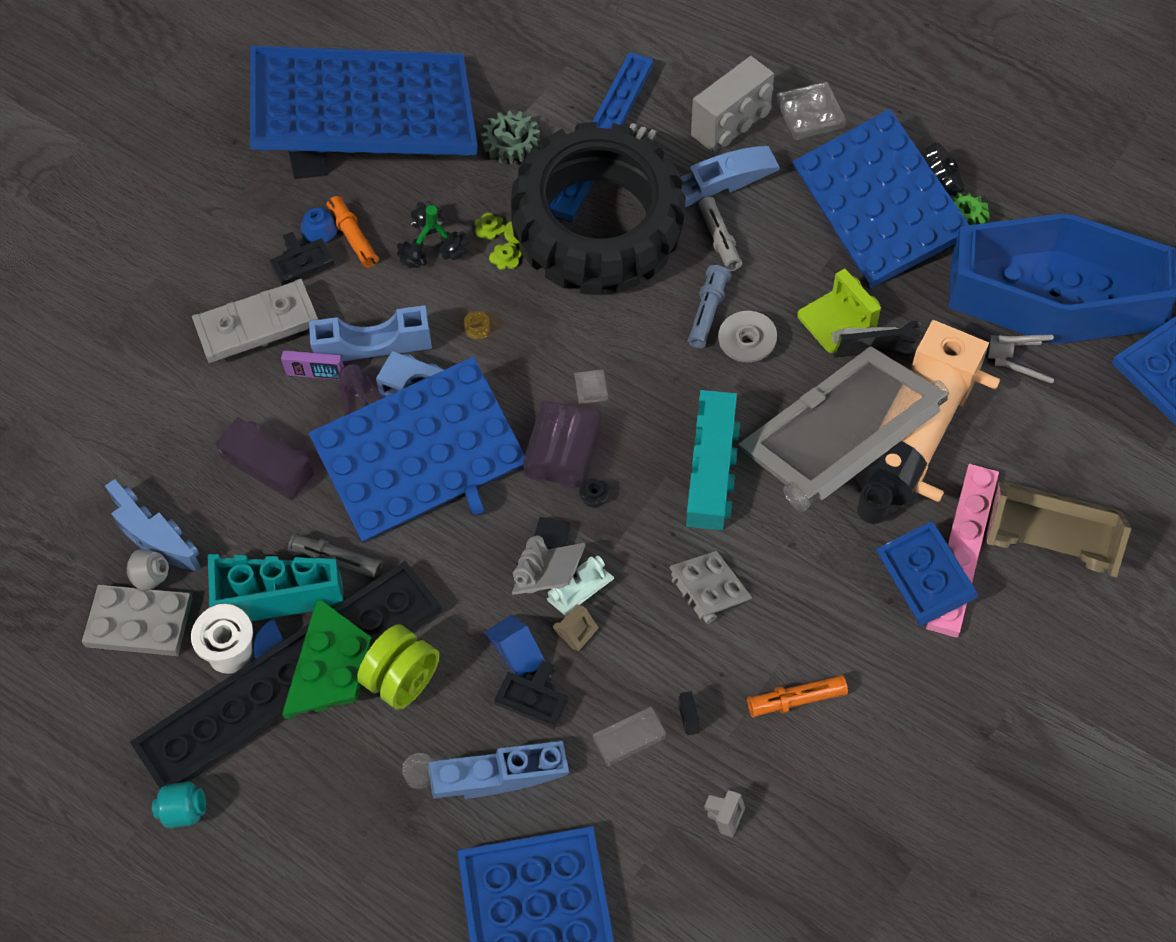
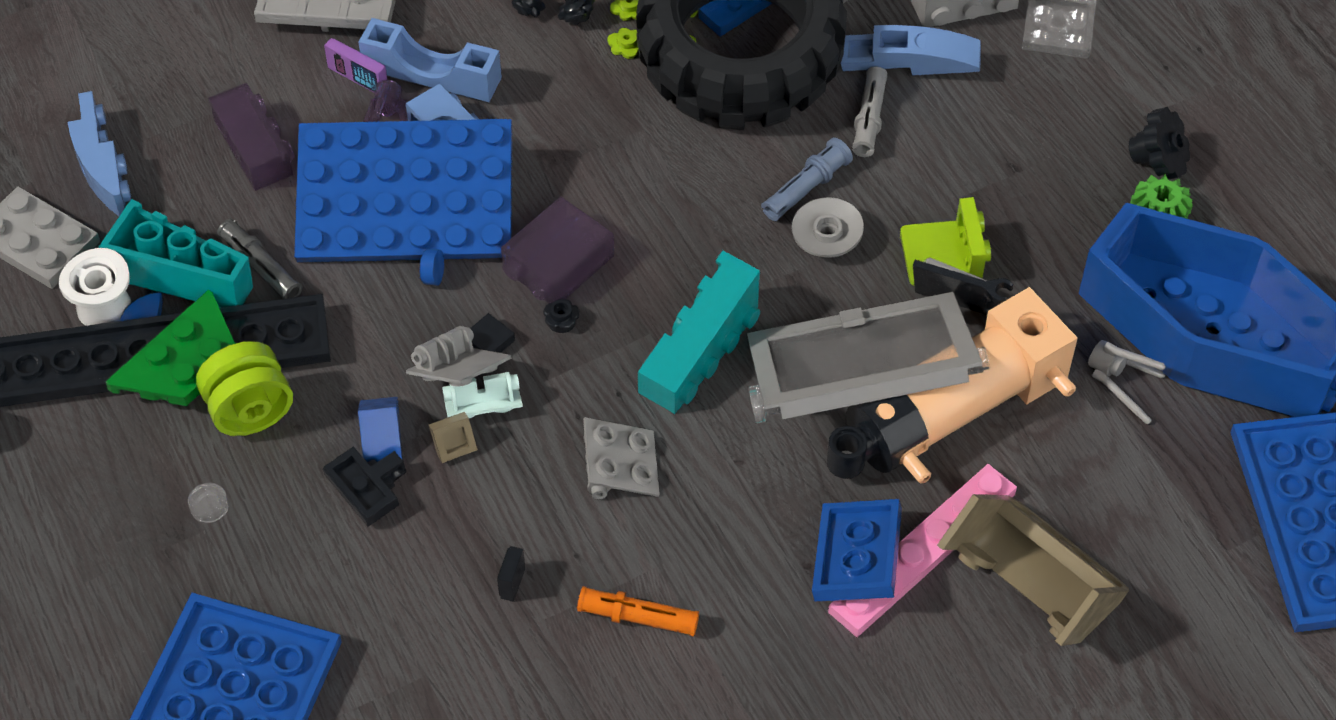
camera: 25 degrees right, 5 degrees down
light grey cone [127,549,169,591] -> none
medium blue slope [428,741,569,799] -> none
clear yellow bush [464,310,490,340] -> none
clear plate [574,369,608,404] -> none
clear tile [592,707,667,767] -> none
light grey tile [704,790,745,838] -> none
blue plate [792,109,969,289] -> none

